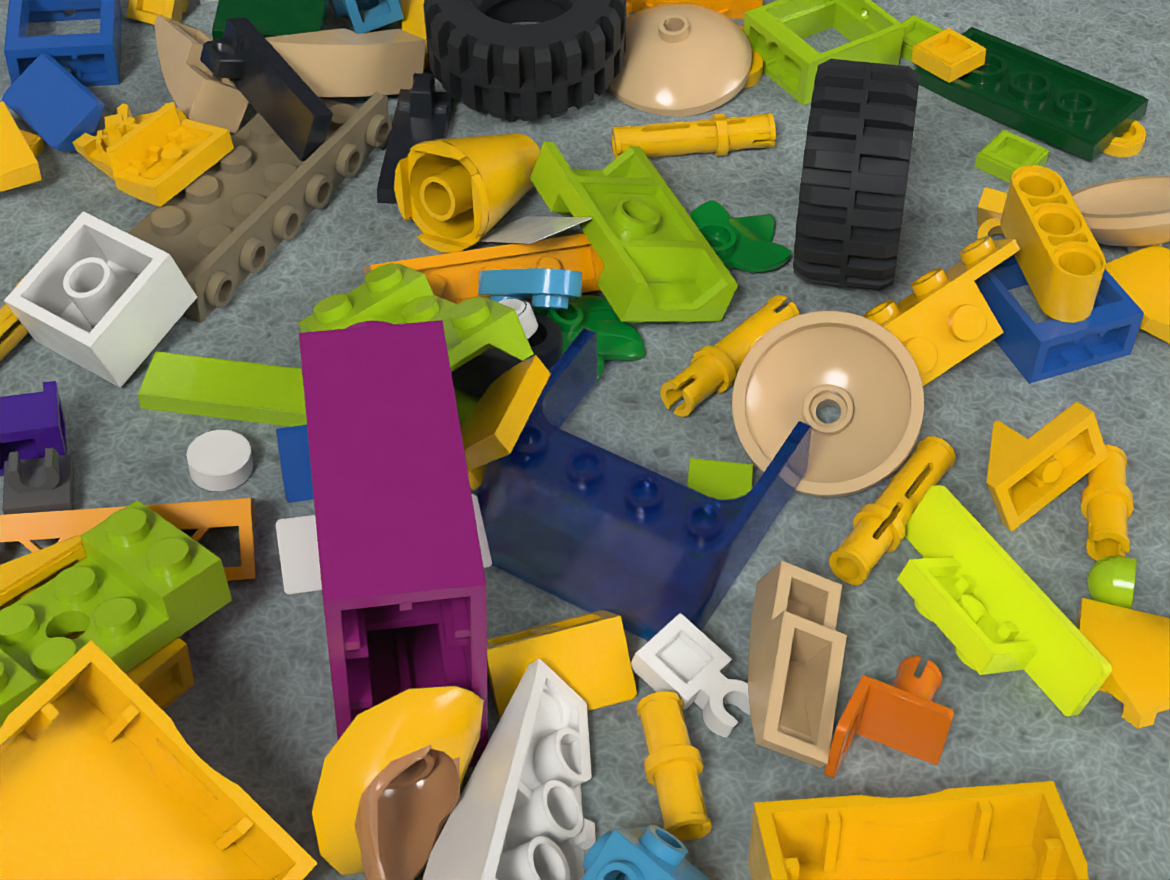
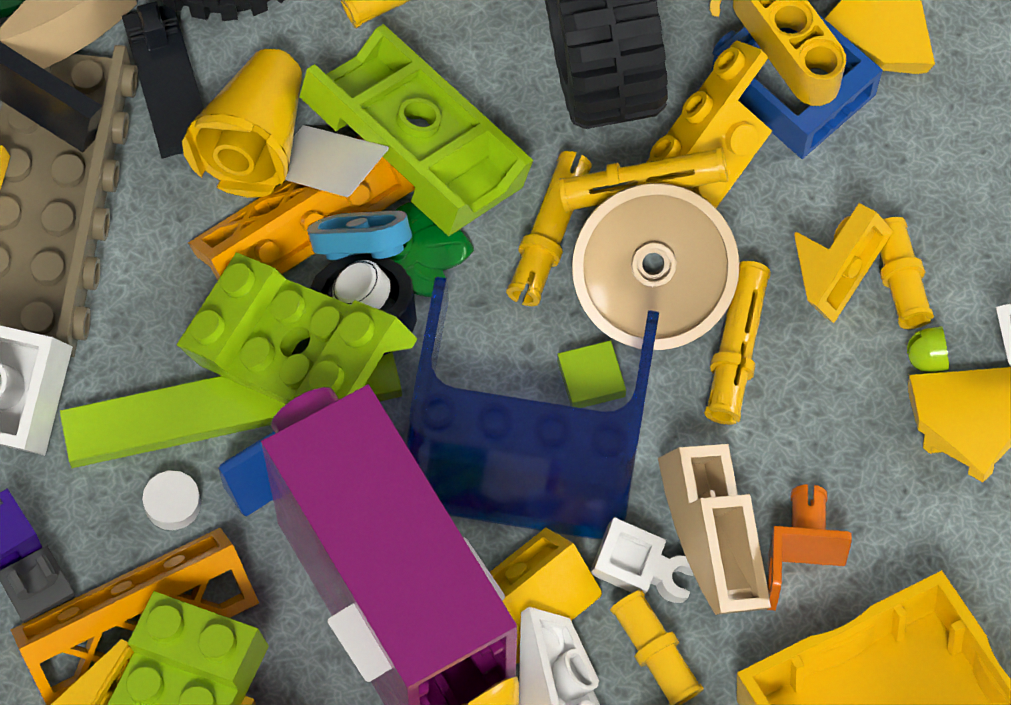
camera: 20 degrees left, 20 degrees up
yellow slope [461,355,551,491] -> none
green plate [690,200,791,272] -> none
neon yellow bracket [896,485,1112,717] -> none
none -> yellow pin [559,147,729,213]

